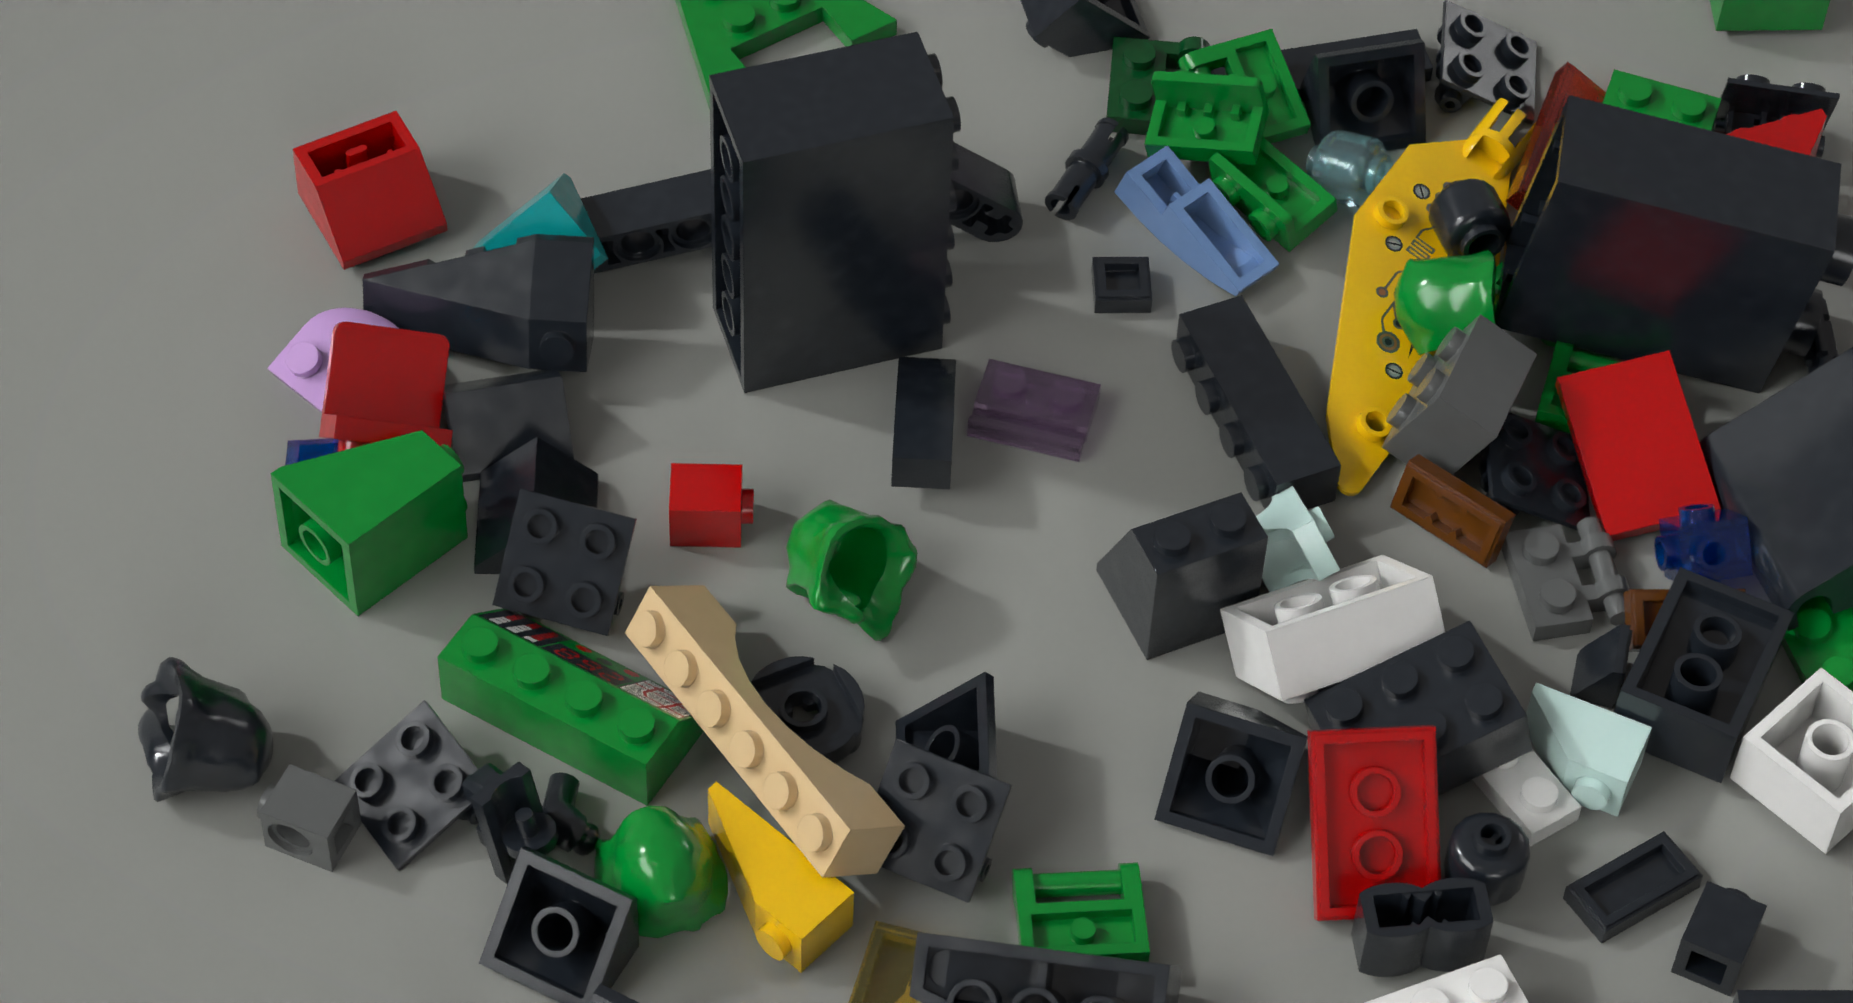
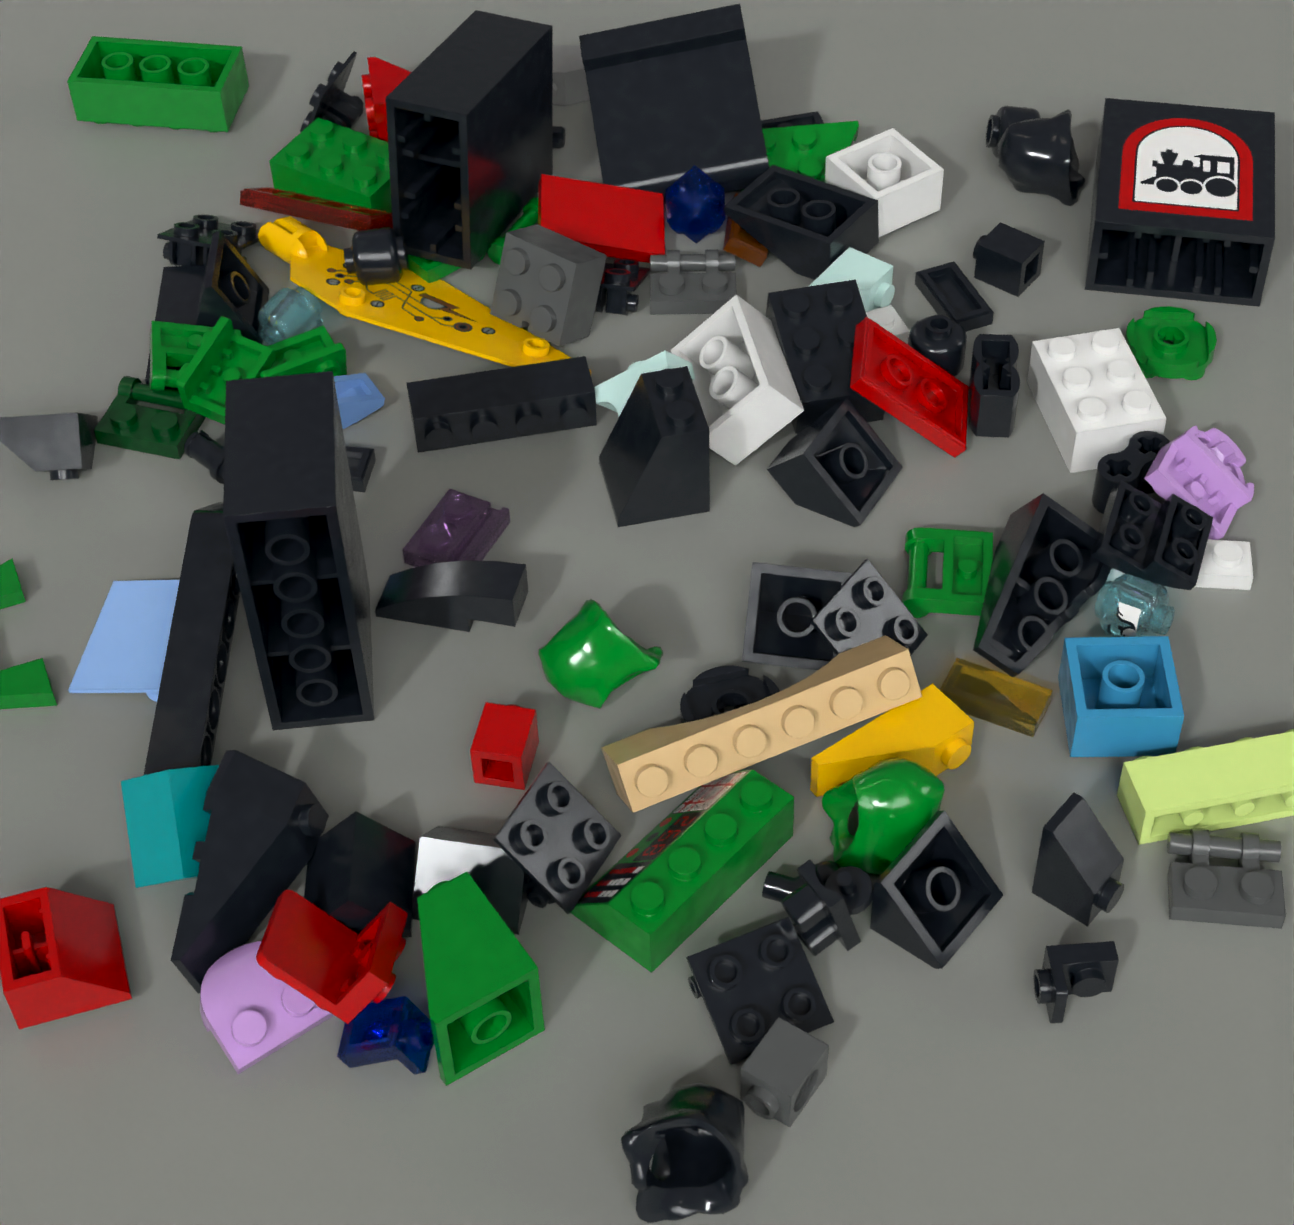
camera: 75 degrees left, 5 degrees down
reddish brown plate [1390,454,1516,568] -> none
green piece [1394,250,1496,355] -> none
black slope [1570,624,1633,708] -> none

